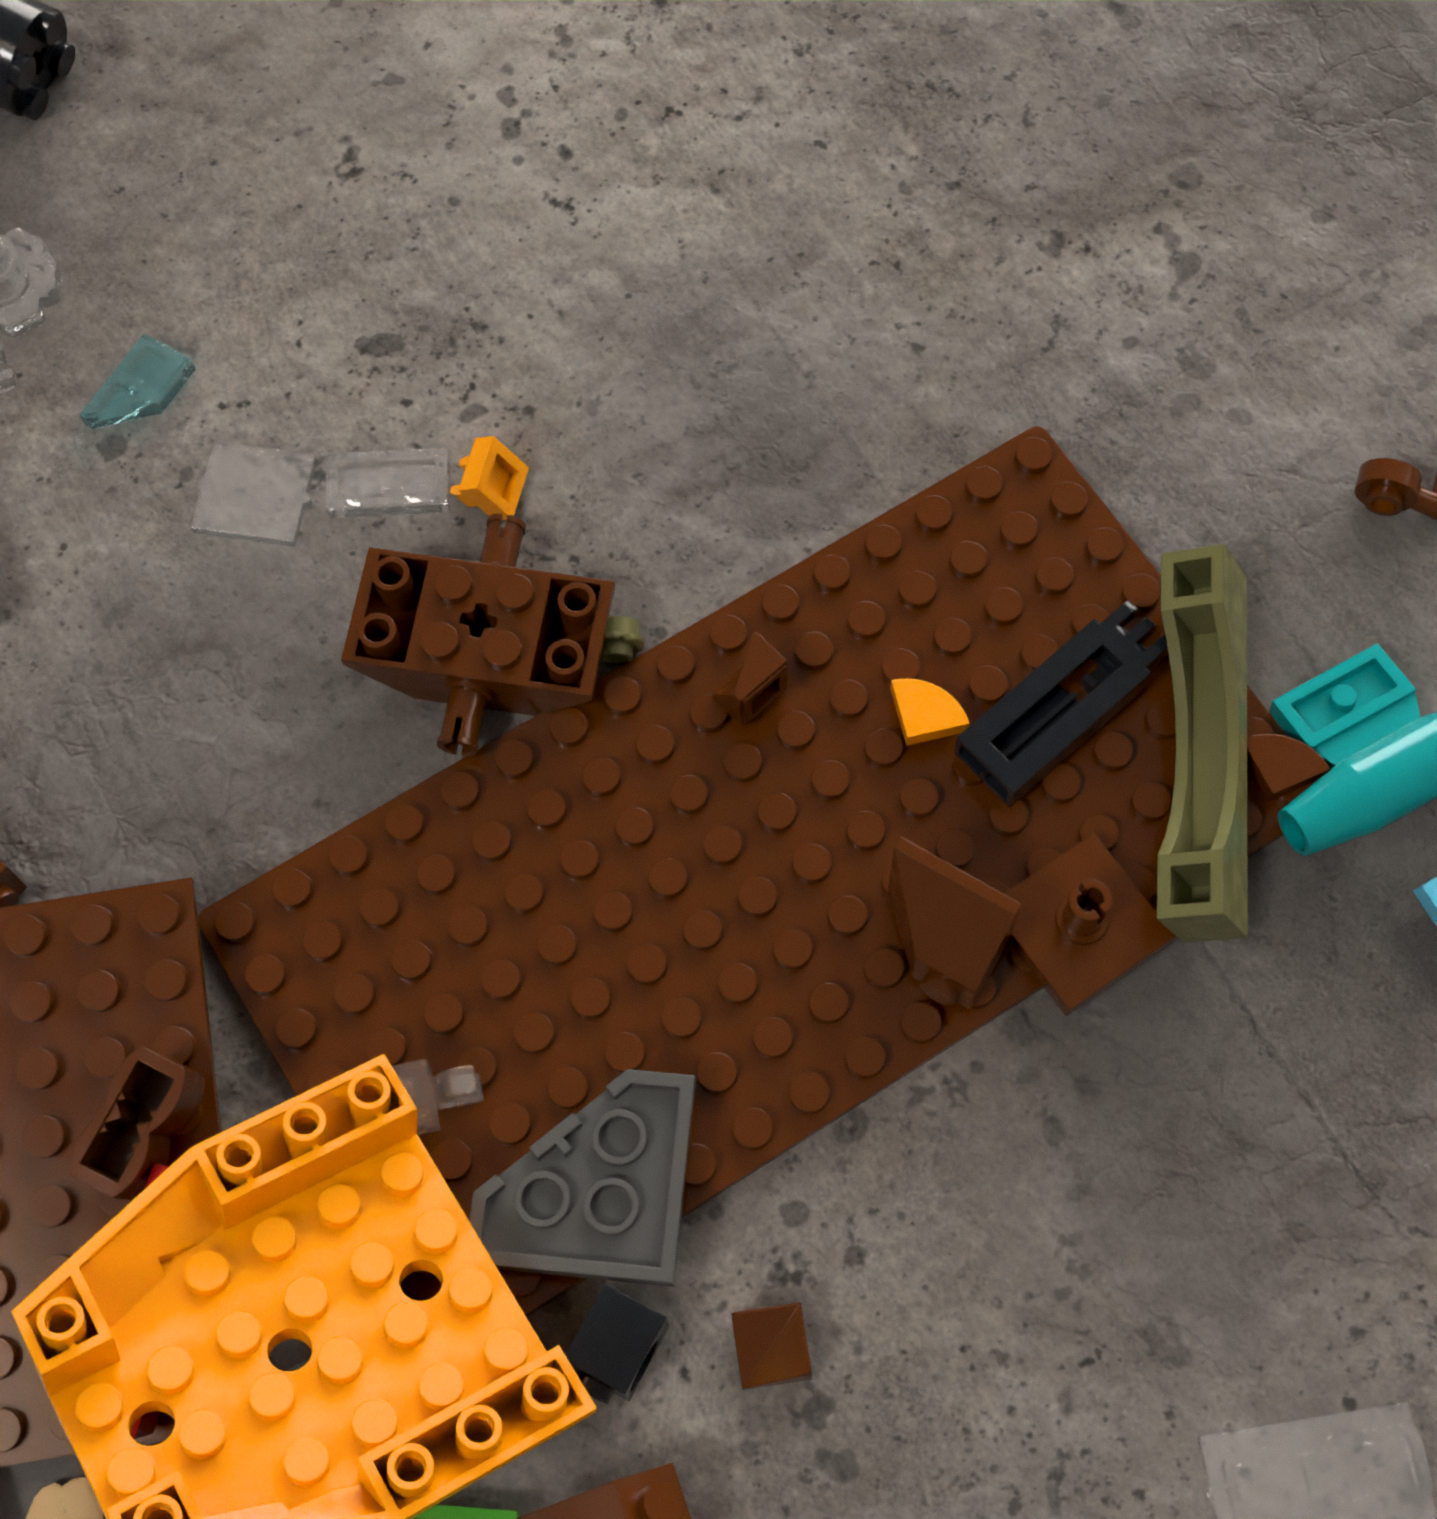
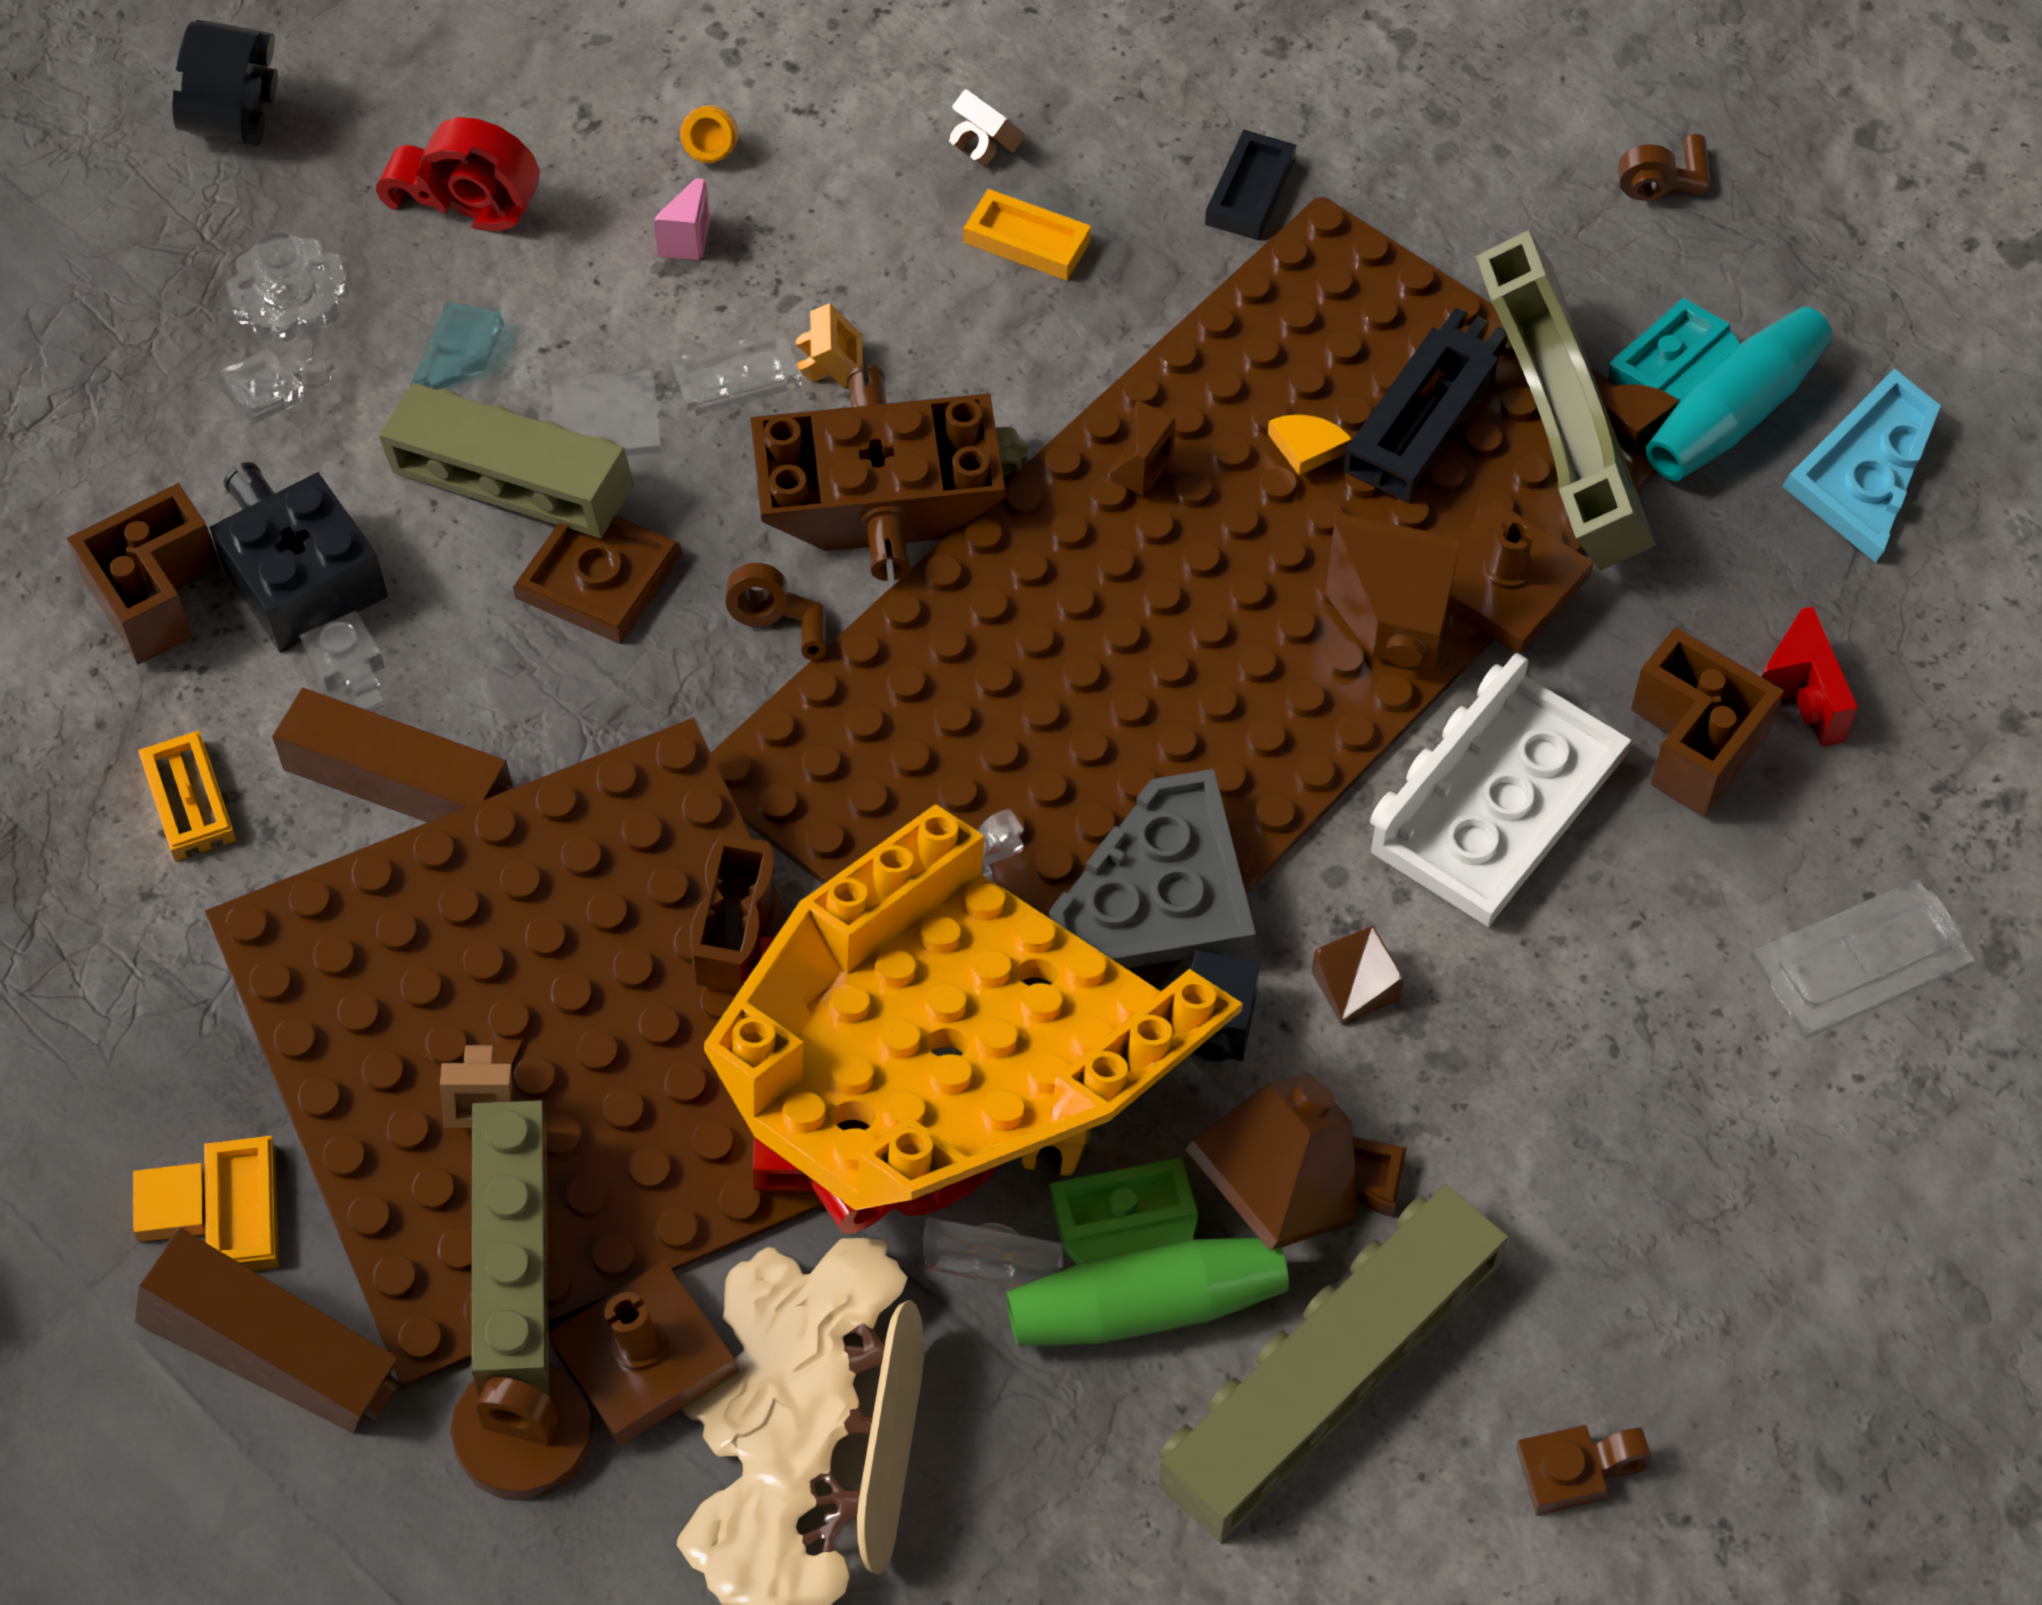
camera: 20 degrees left, 10 degrees down
none -> red piece [376,117,540,232]
none -> olive brick [379,383,634,538]
none -> reddish brown tile [513,516,682,644]
none -> bright pink slope [654,178,711,261]
none -> light orange tile [680,105,739,163]
none -> reddish brown plate [726,563,826,661]
none -> tile [949,89,1026,166]
none -> light orange tile [963,189,1092,281]
none -> black tile [1205,129,1297,241]
none -> white bracket [1370,653,1631,927]
none -> reddish brown brick [1631,627,1784,817]
none -> red slope [1761,606,1858,747]

